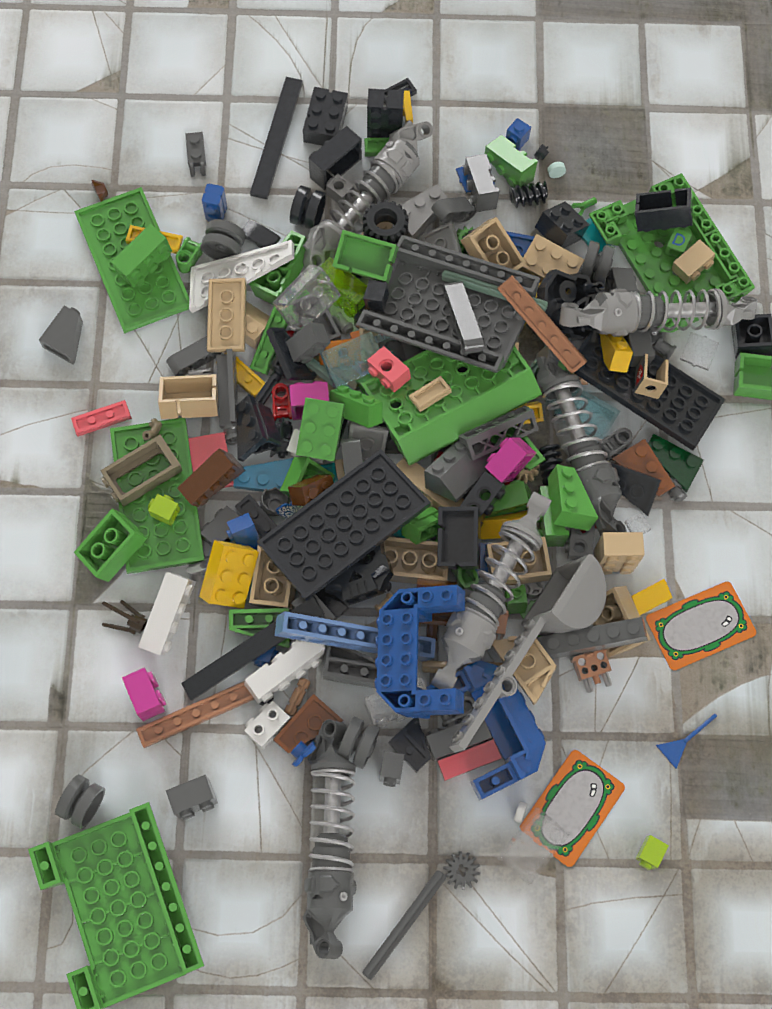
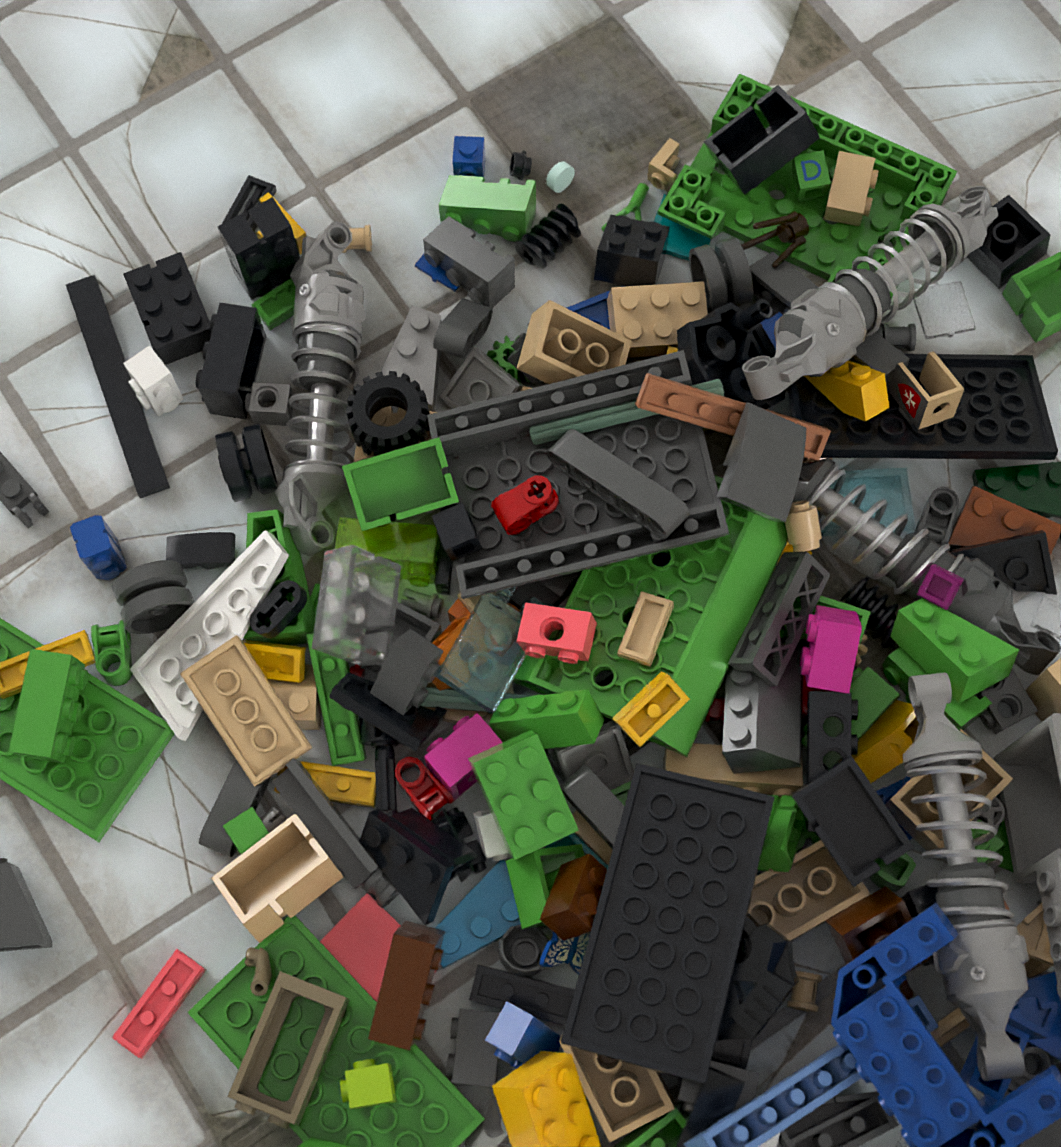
camera: 30 degrees left, 0 degrees up
none -> white brick [123,345,184,417]
none -> bright green tile [222,807,269,855]
none -> yellow tile [242,640,306,683]
none -> black beam [250,580,308,638]
none -> tan bush [342,225,372,253]
none -> red piece [491,475,559,535]
none -> yellow slope [612,672,690,747]
none -> tan bracket [647,138,680,192]
none -> dark grey slope [716,403,806,522]
none -> dark brown plant [741,211,809,268]
none -> tan brick [785,500,822,552]
none -> magenta tile [916,564,964,610]

